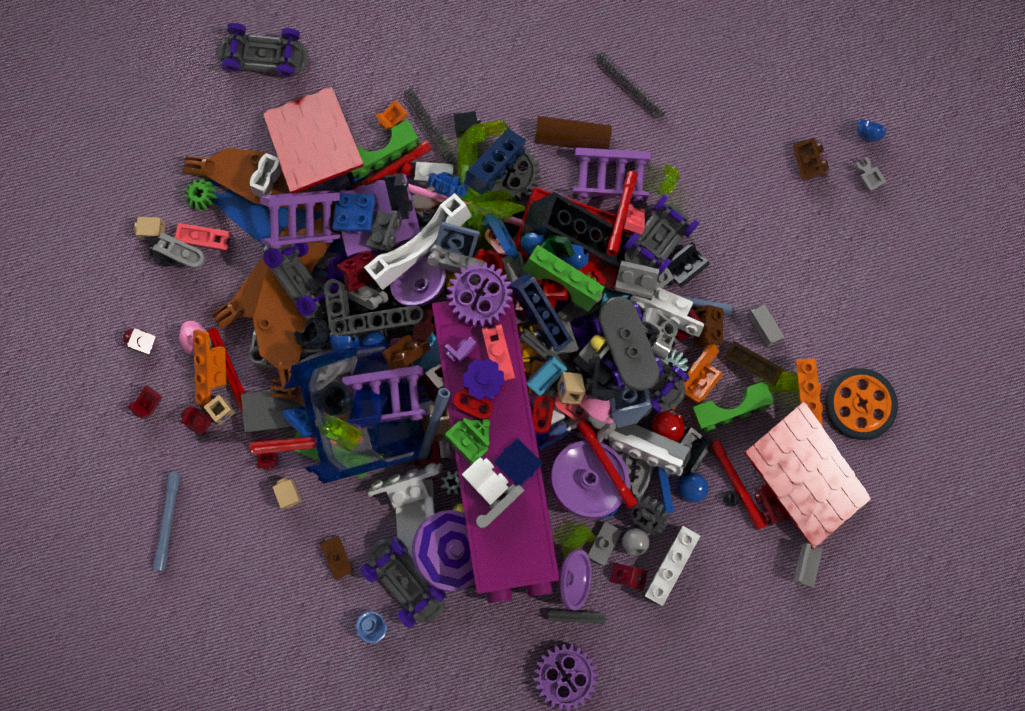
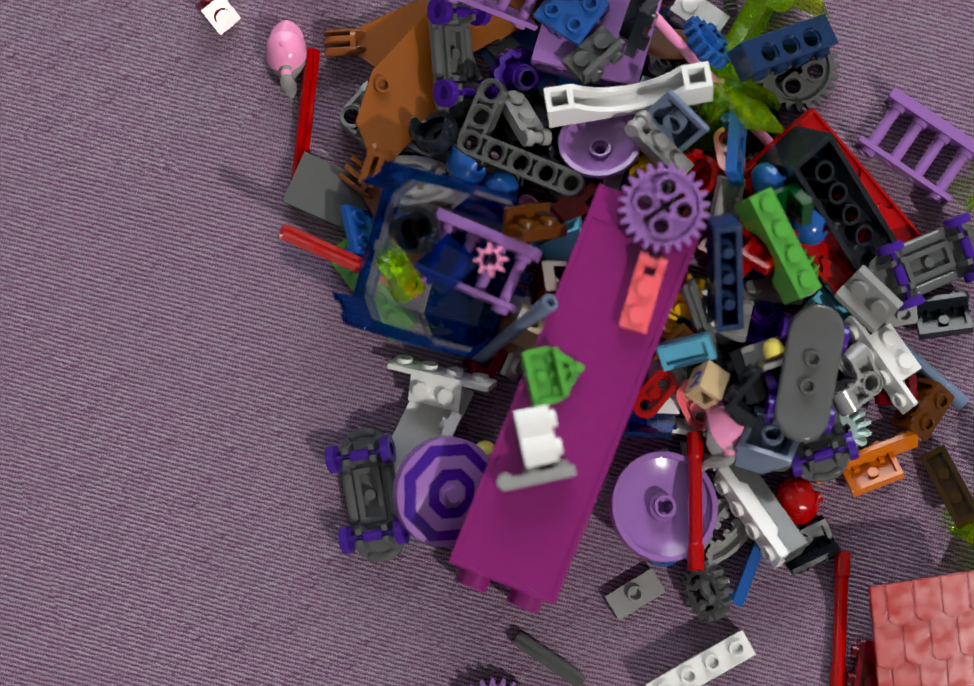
camera: 30 degrees right, 5 degrees up
dark red bracket [128,386,163,419] -> none
sand blue piece [153,472,181,571] -> none
dark red bracket [180,405,214,436] -> none
orange bracket [193,329,226,406] -> none
tan brick [204,395,236,425] -> none
dark red bracket [255,438,279,470] -> none
tan brick [273,478,302,510] -> none
reddish brown plate [320,536,354,580] -> none
dark red bracket [337,251,376,293] -> none
medium blue hair [355,611,387,644] -> none
light aqua gear [441,471,461,494] -> none
medium lavender bracket [445,337,477,363] -> none
red plate [454,390,493,420] -> none
dark purple plant [463,359,505,400] -> none
clear blue piece [494,438,543,486] -> none
reddish brown brick [535,116,612,150] -> none
medium lavender dish [558,549,592,610] -> none
clear neon green leg [561,524,597,557] -> none
red piece [606,171,638,256] -> none
dark red bracket [609,563,648,590] -> none
light grey piece [622,528,649,556] -> none
coral plate [624,204,646,235] -> none
blue hair [678,472,709,503] -> none
bright green arch [690,381,774,432] -> none
black hinge [723,491,740,507] -> none
none -> bright pink gear [473,242,509,278]

